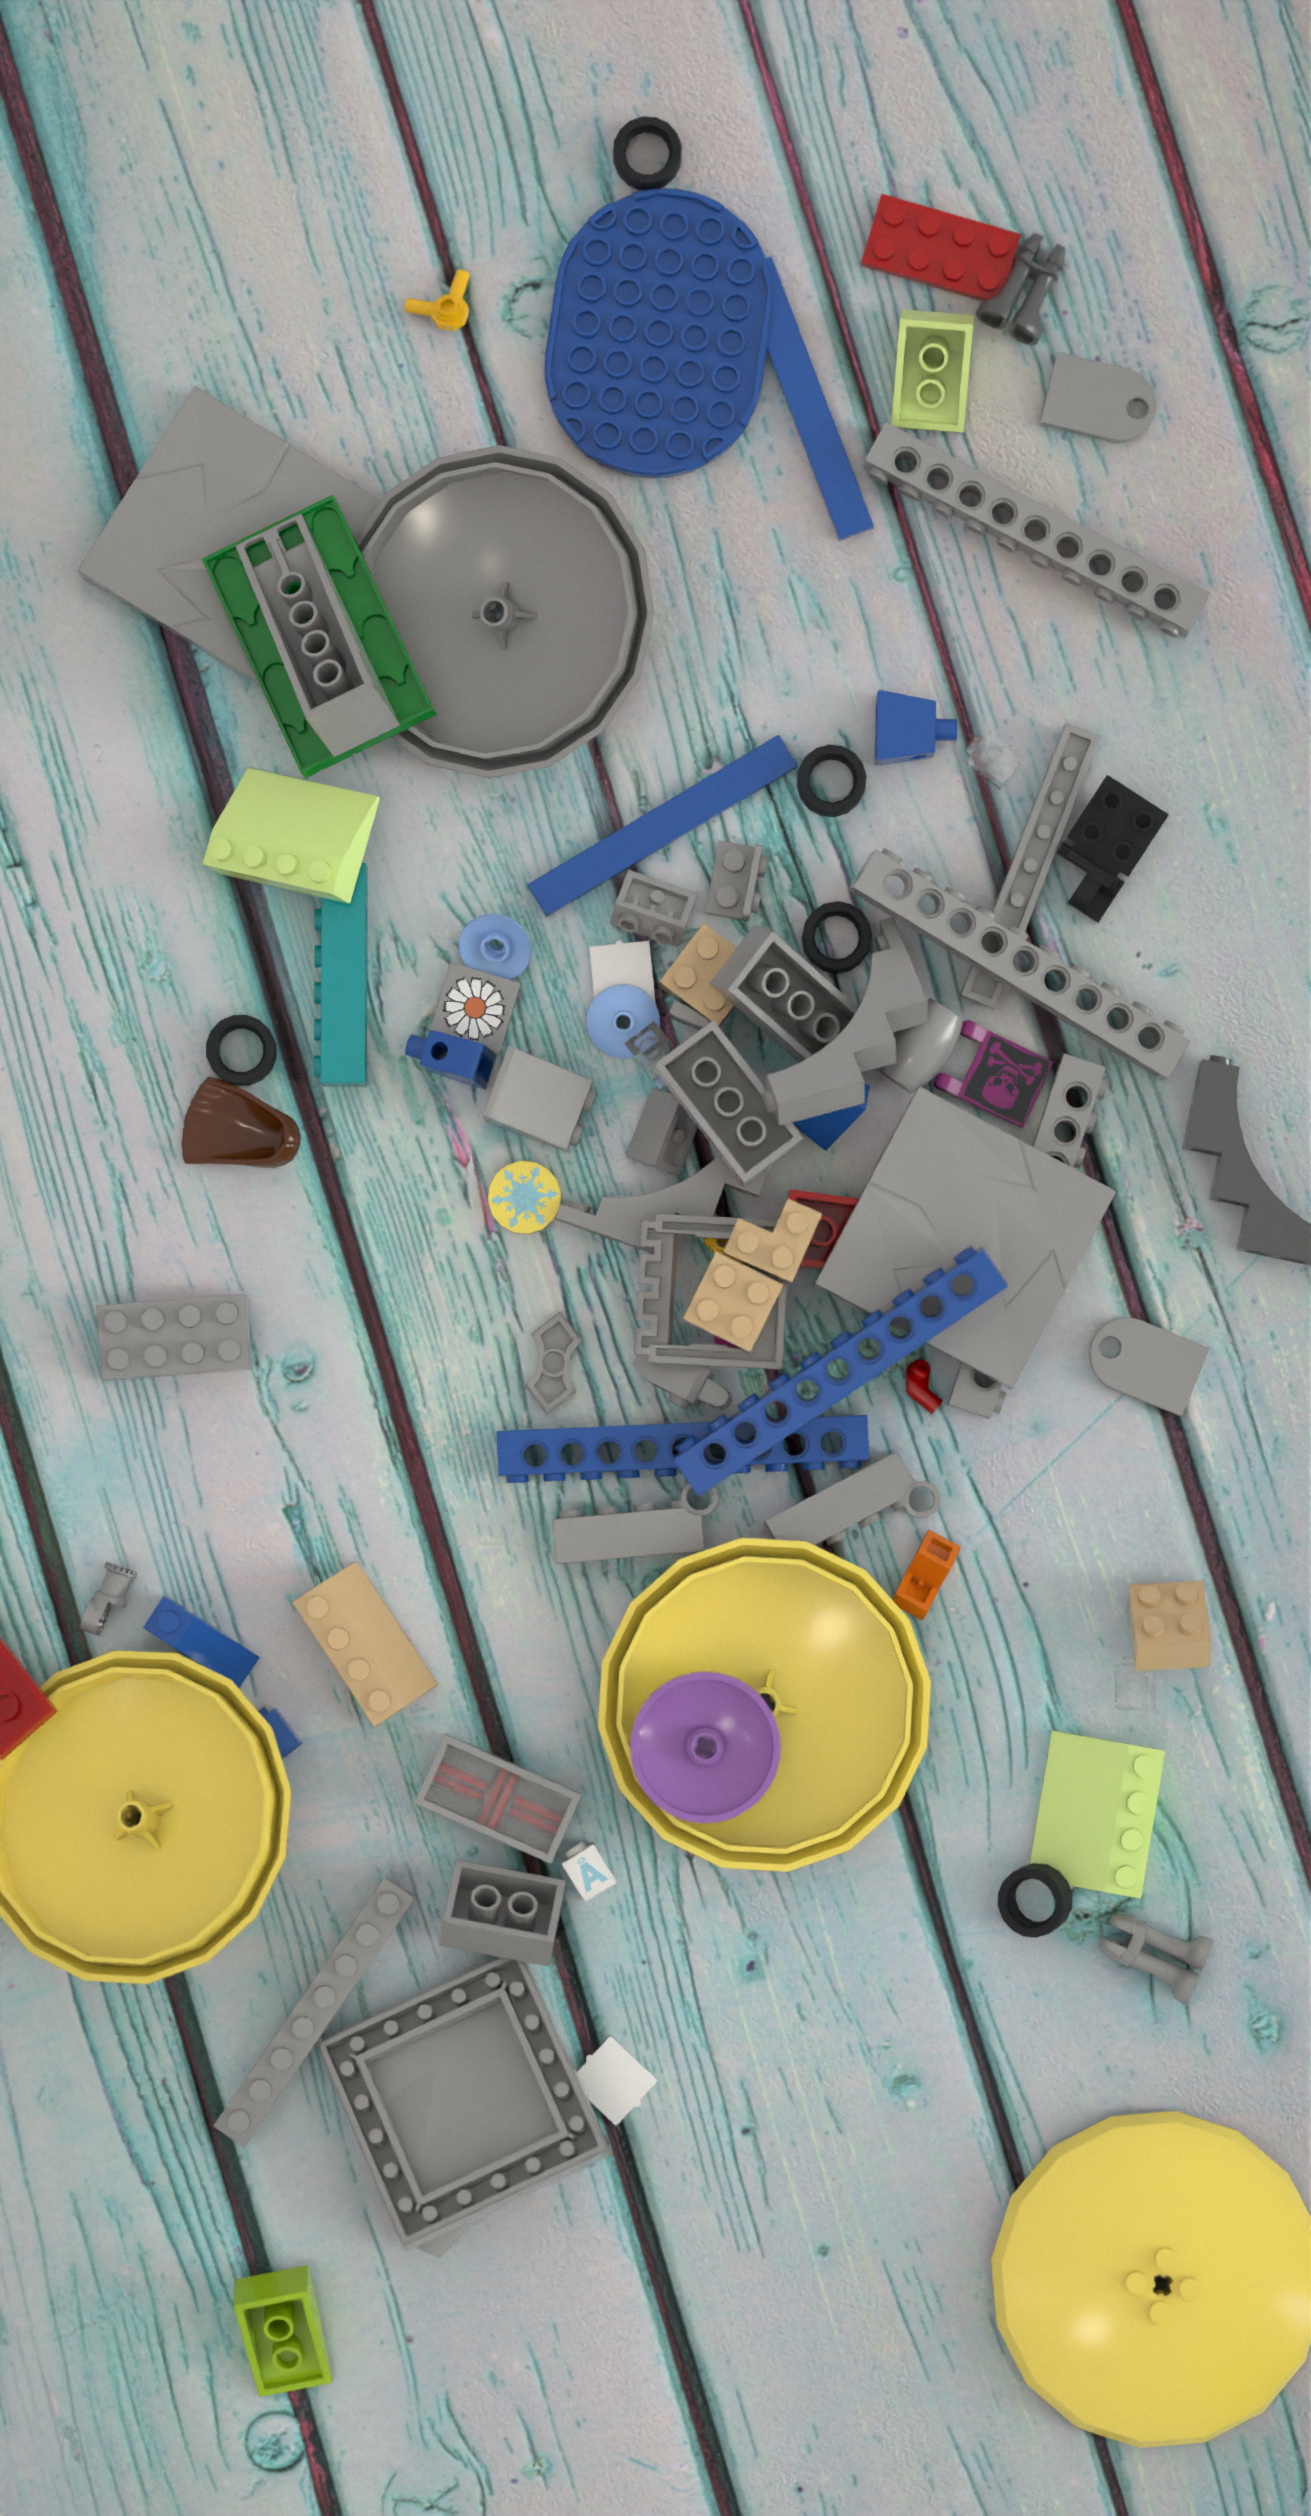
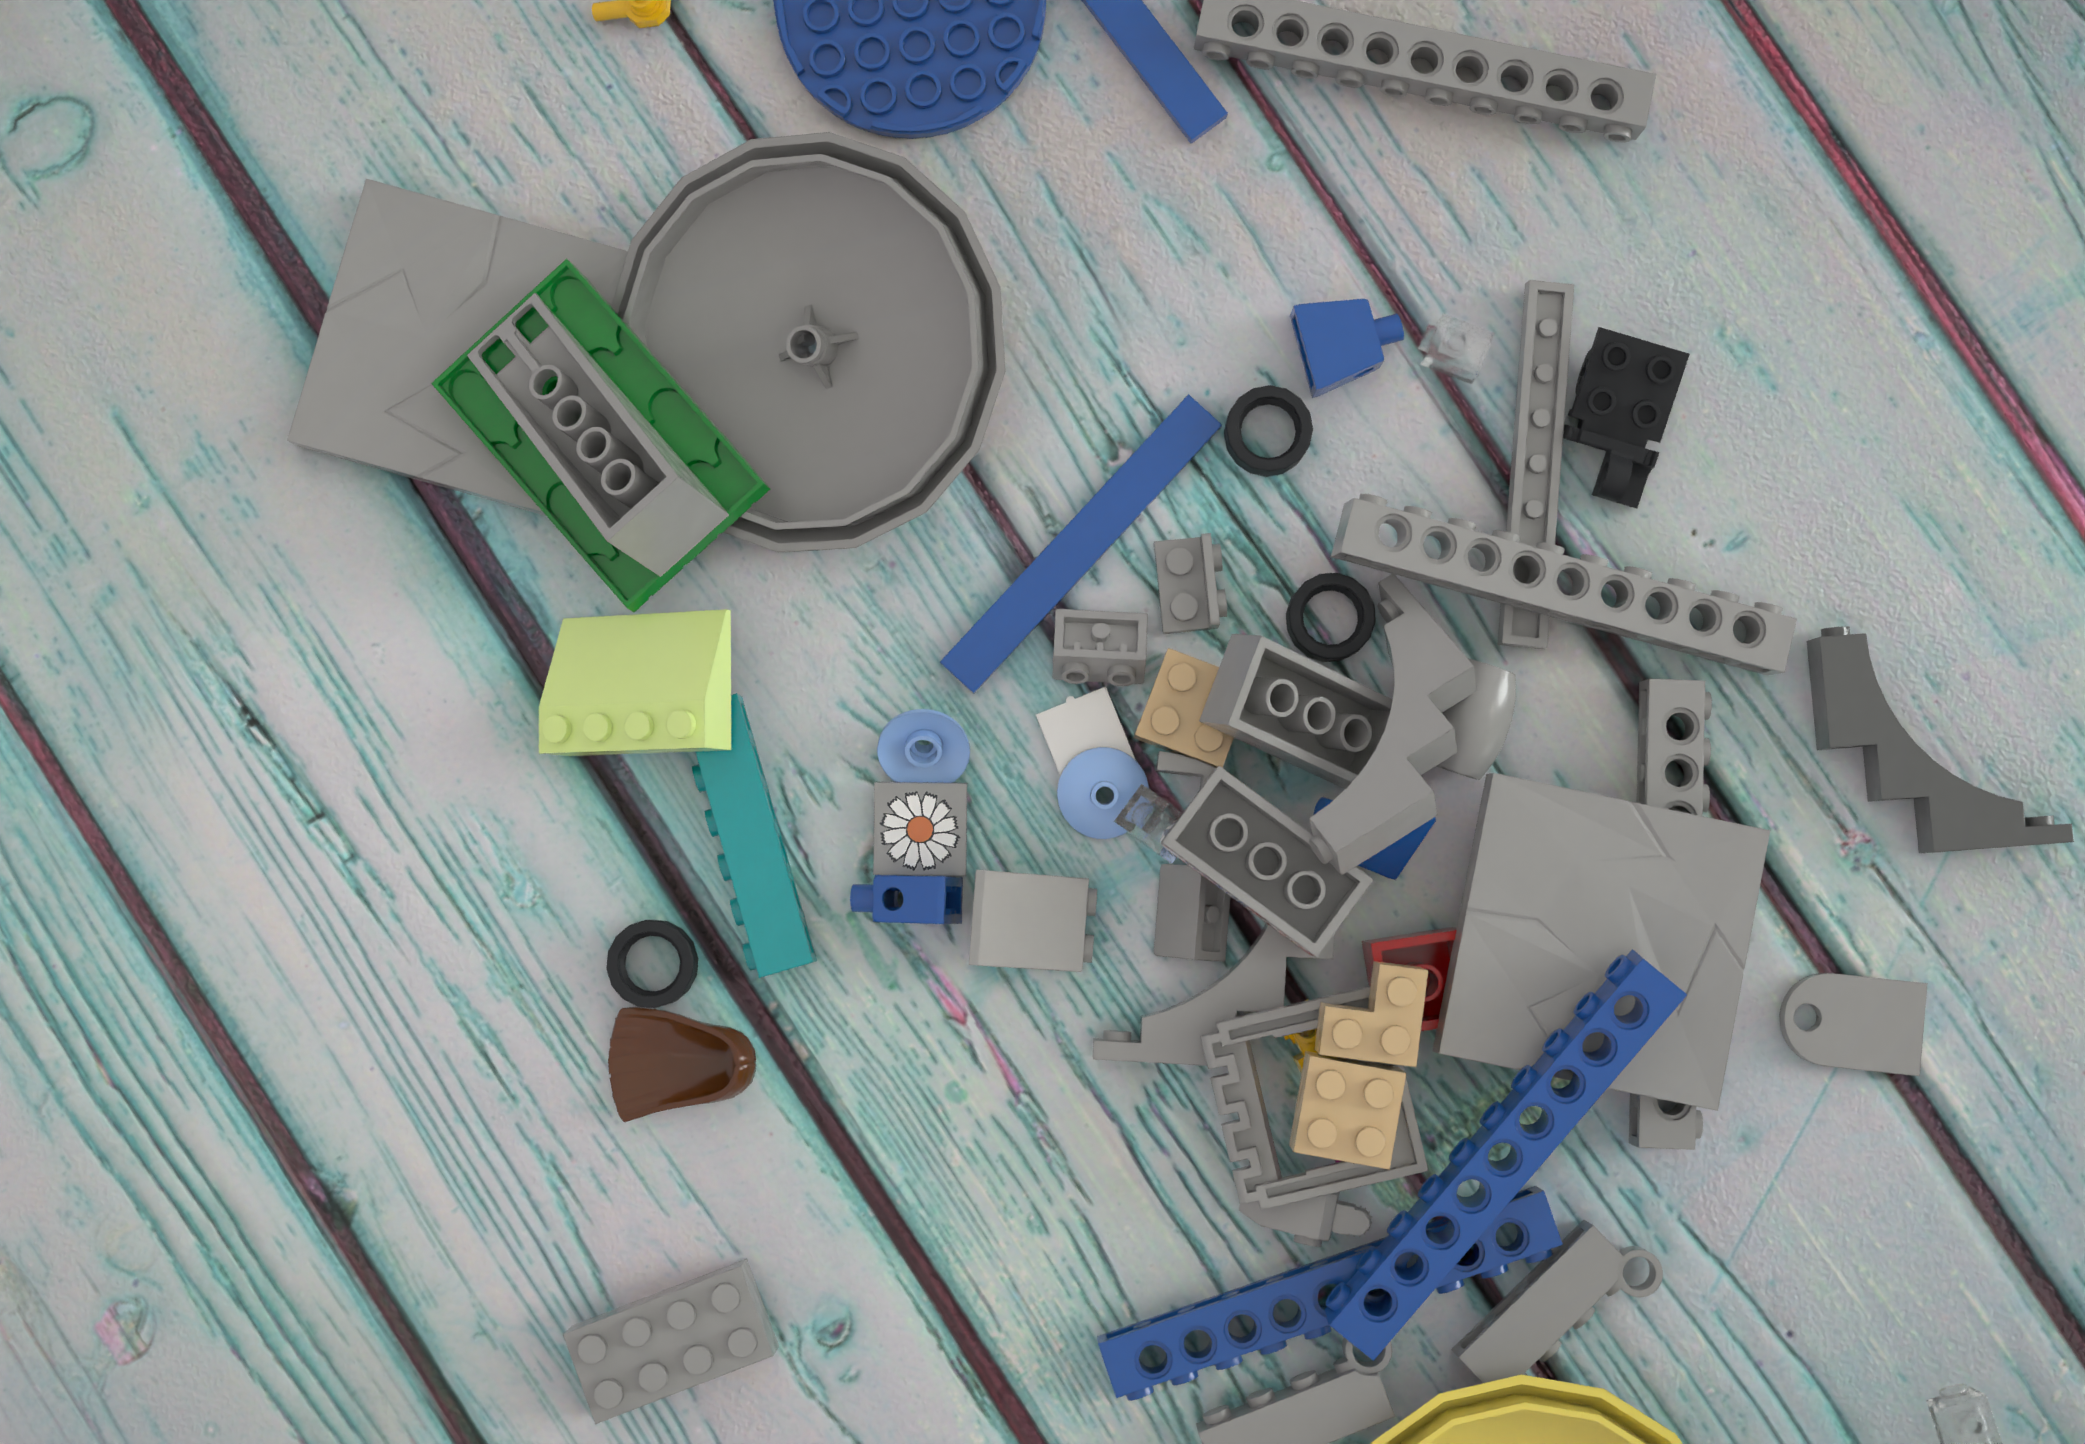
camera: 10 degrees left, 0 degrees up
light yellow tile [488,1161,561,1235] -> none
light grey tile [524,1311,583,1415] -> none
orange slope [892,1529,961,1621] -> none
red arm [905,1359,943,1415] -> none
flag [933,1020,1054,1128] -> none
tan brick [1127,1581,1212,1671] -> none

